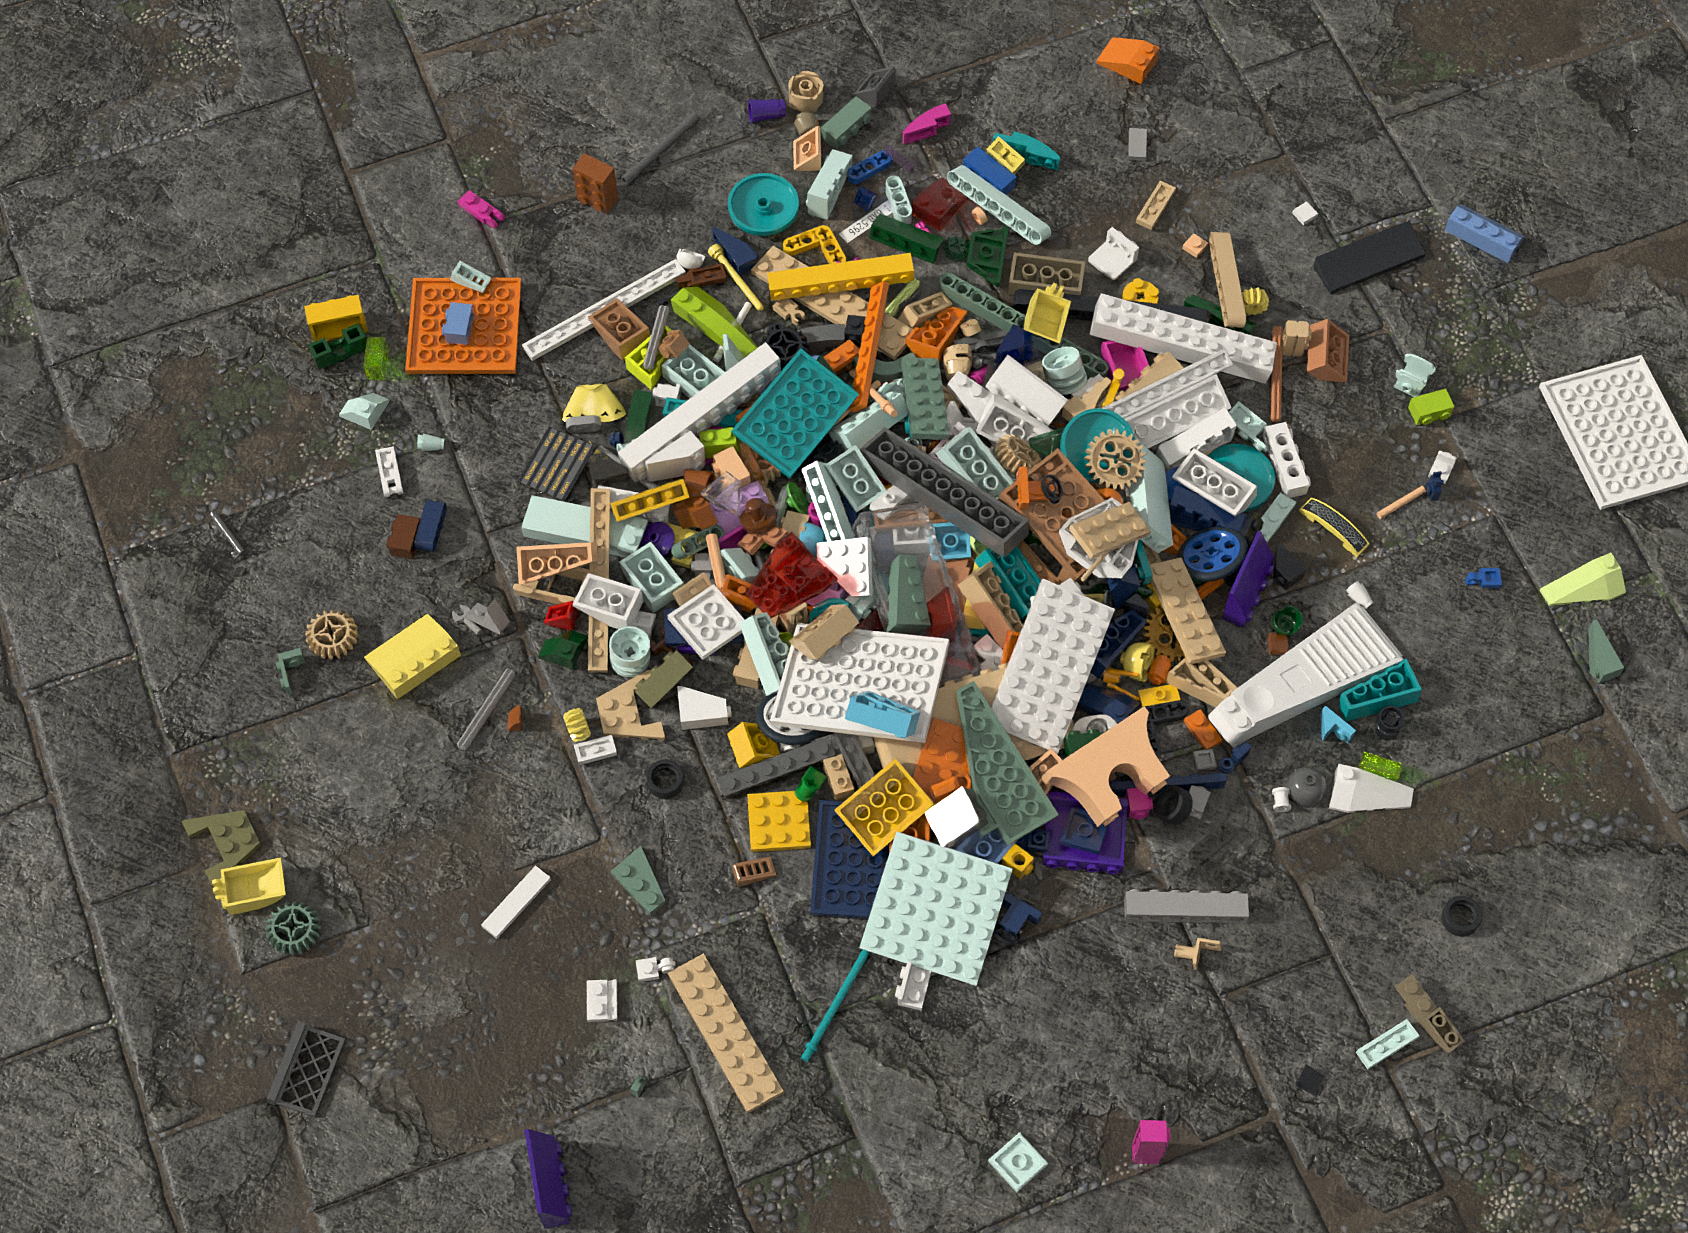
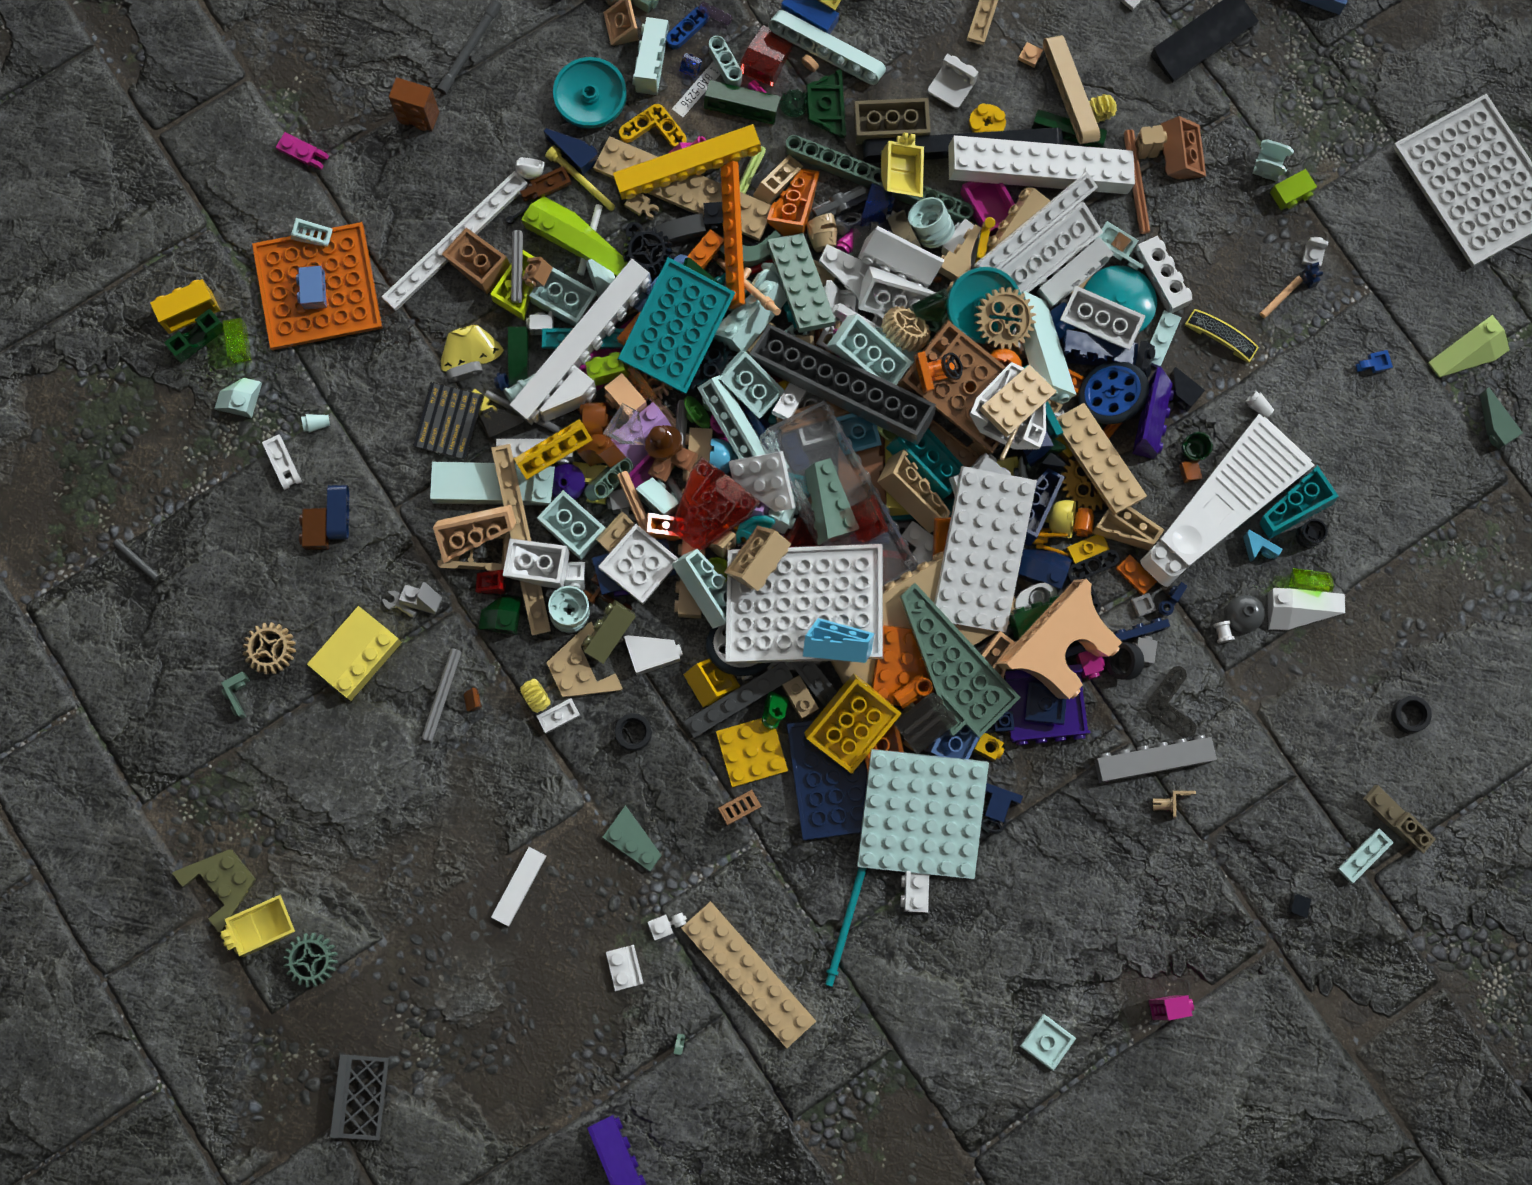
camera: 15 degrees left, 15 degrees up
tan beam [960,319,981,336] -> none
none -> medium nougat hose [1111,232,1131,252]

